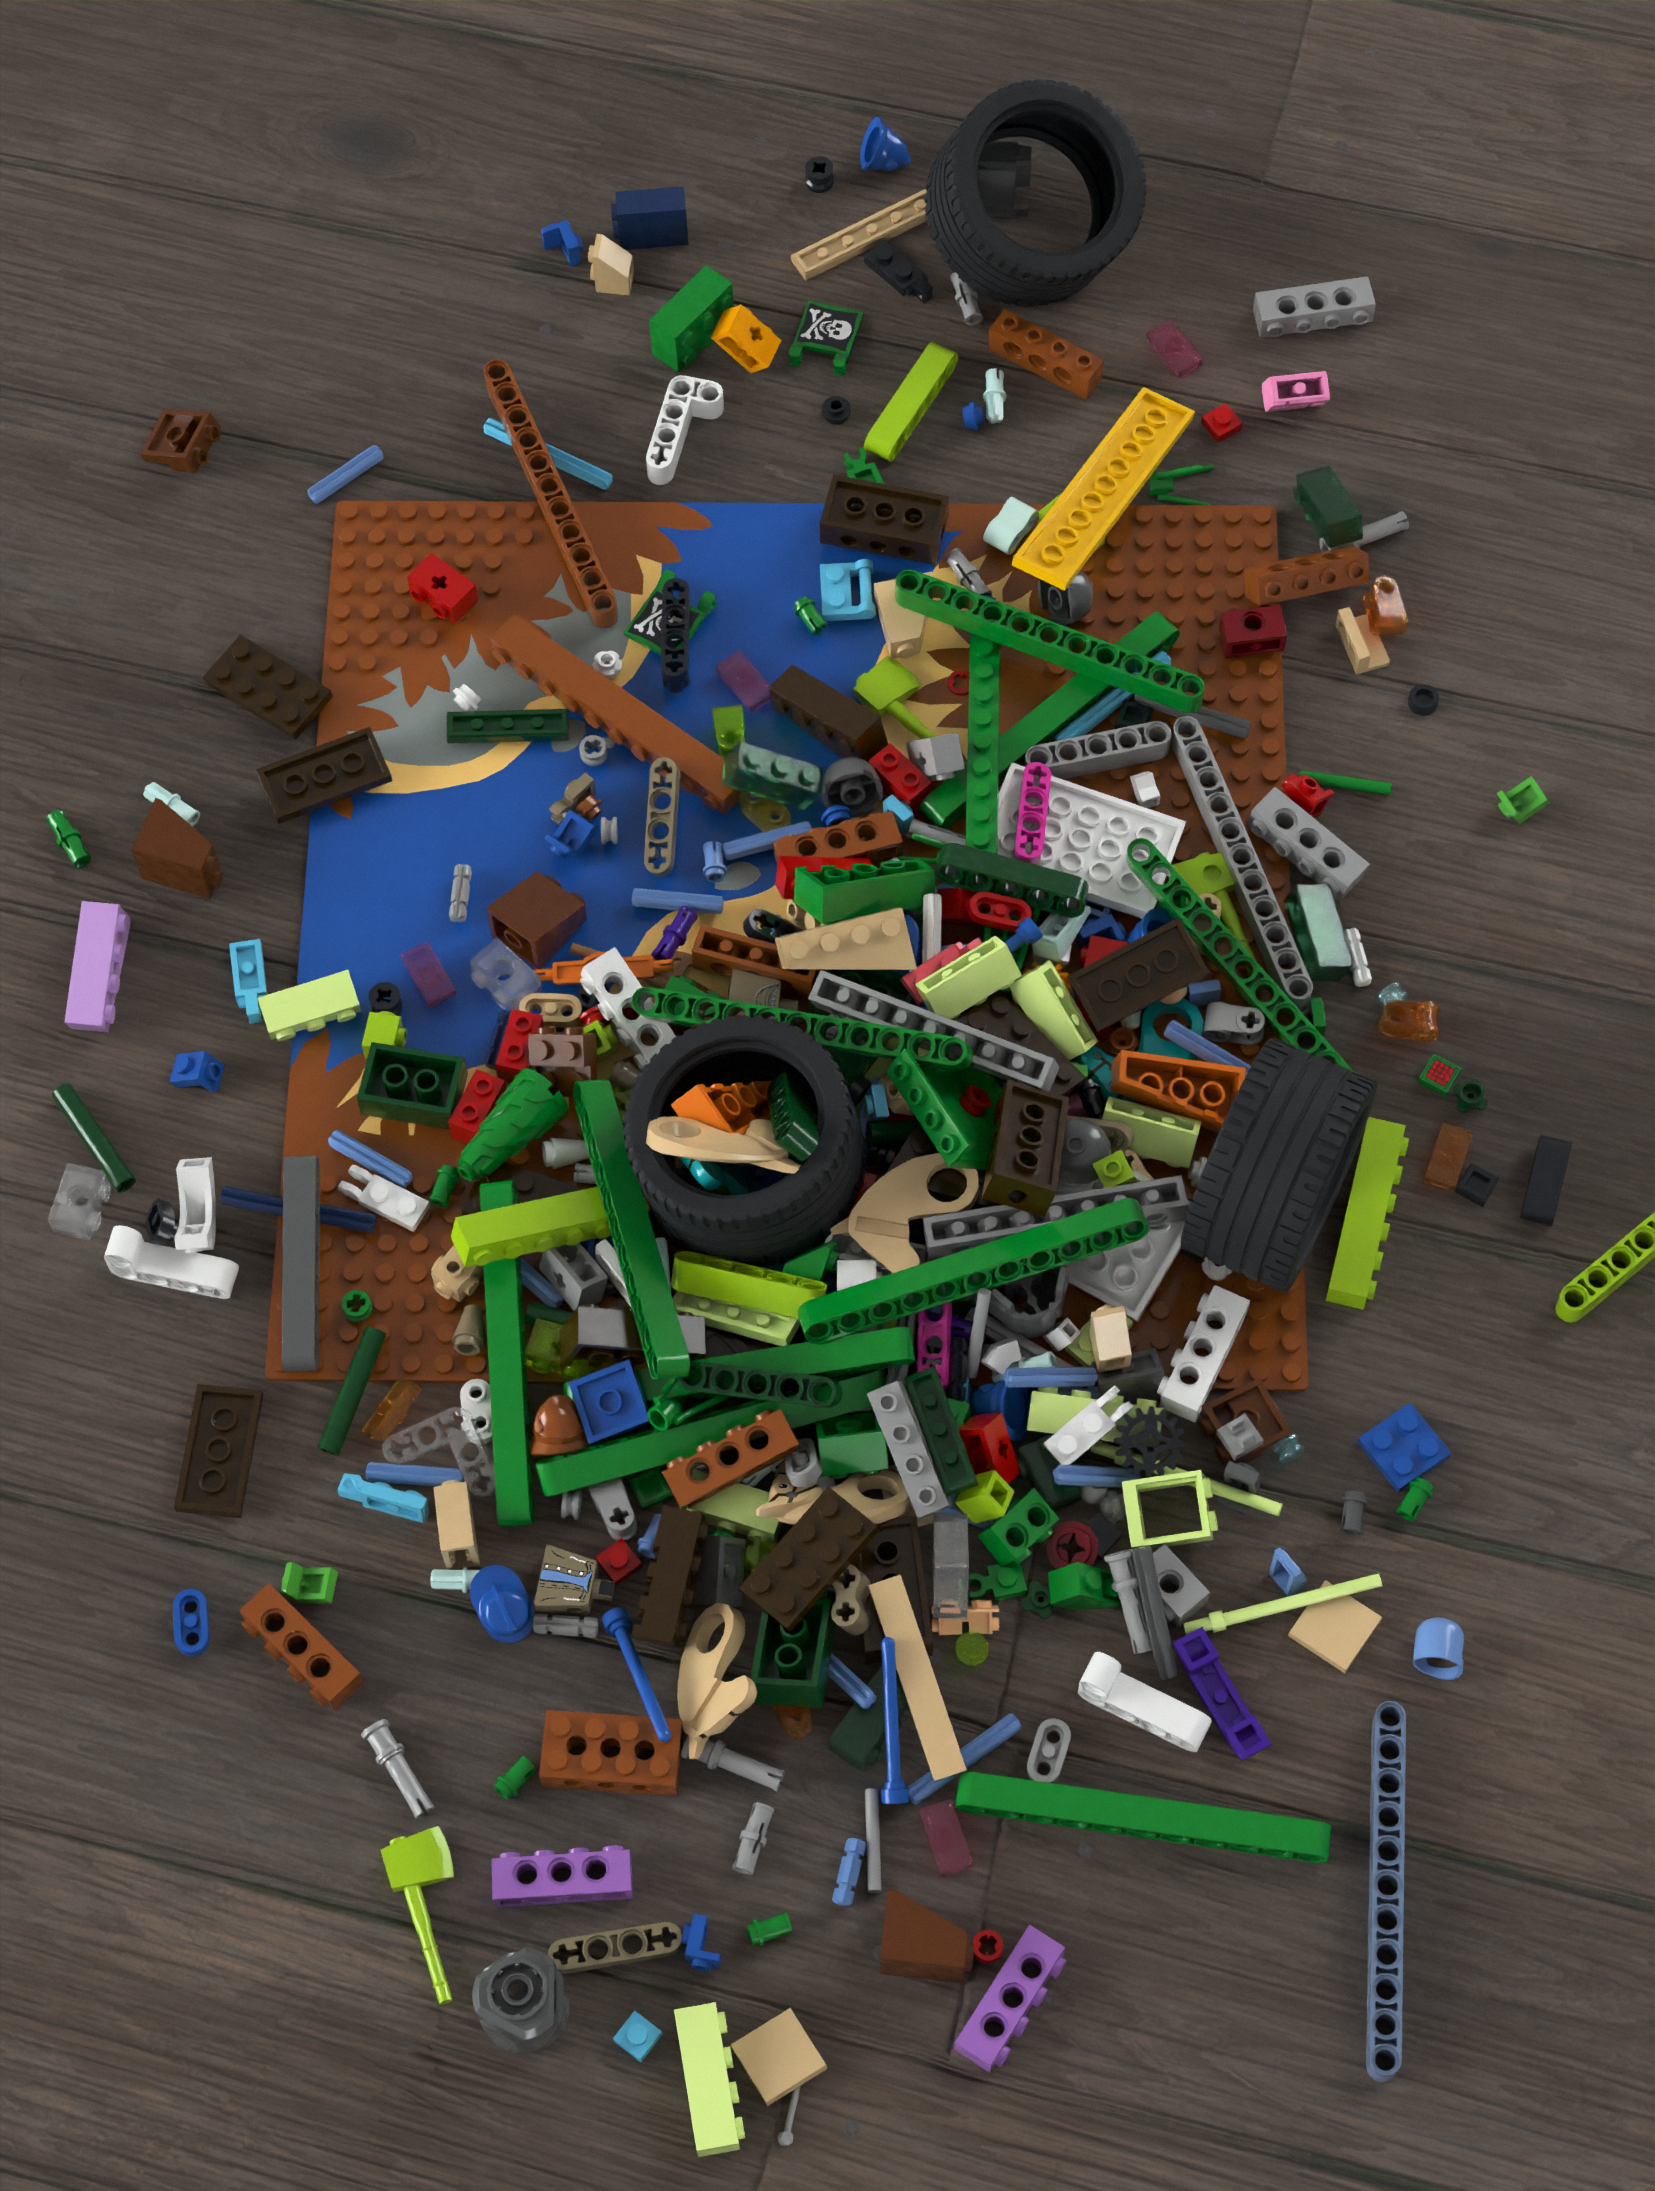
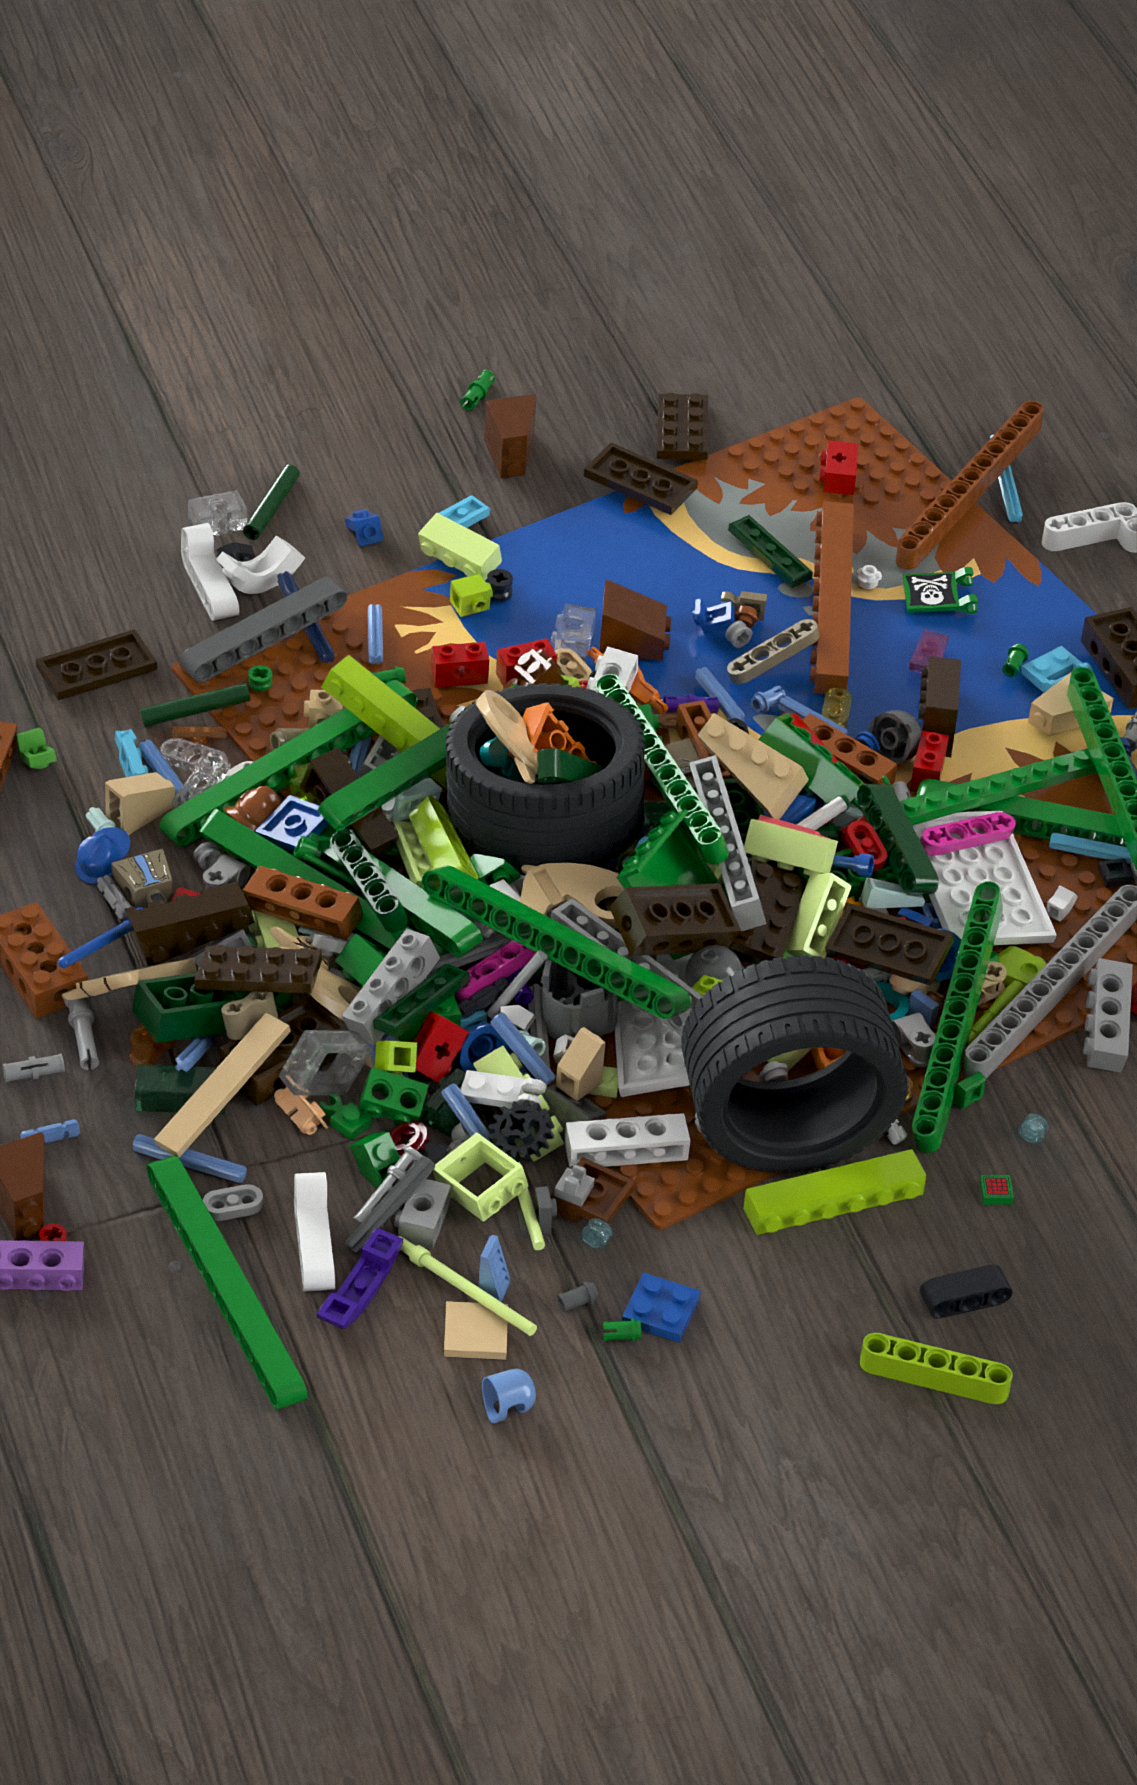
camera: 50 degrees right, 20 degrees down
lavender wedge [64,901,132,1033] -> none
reddish brown plate [140,409,221,473] -> none
light aqua axle [143,782,200,827] -> none
medium blue axle [307,445,384,504] -> none
white hinge [338,1165,430,1232] -> none
dark green brick [357,1042,468,1129] -> none
plate [400,941,457,1008] -> none
light grey axle [449,864,472,923] -> none
white plate [453,684,481,711] -> none
green cone [457,1068,569,1182] -> none
light grey bush [579,735,607,766] -> none
black beam [661,578,690,693] -> none
clear neon green piece [712,704,746,765] -> none
clear green brick [722,742,823,810] -> none
lime piece [853,656,967,771] -> none
light grey bar [865,1788,882,1893] -> none
blue piece [881,1637,909,1804] -> none
medium azure plate [883,794,913,836] -> none
light grey brick [906,732,965,781] -> none
clear pink plate [919,1799,973,1877] -> none
clear neon green plate [955,1632,989,1666] -> none
dark green plate [1021,1581,1054,1619] -> none
light grey beam [1024,721,1171,779] -> none
brick [1283,884,1353,981] -> none
white axle [1342,928,1372,987] -> none
sand blue beam [1366,1701,1406,2083] -> none
clear orange piece [1378,999,1440,1042] -> none
clear orange plate [1423,1122,1474,1191] -> none
dark green plate [1453,1081,1488,1113] -> none
black tile [1455,1163,1499,1207] -> none

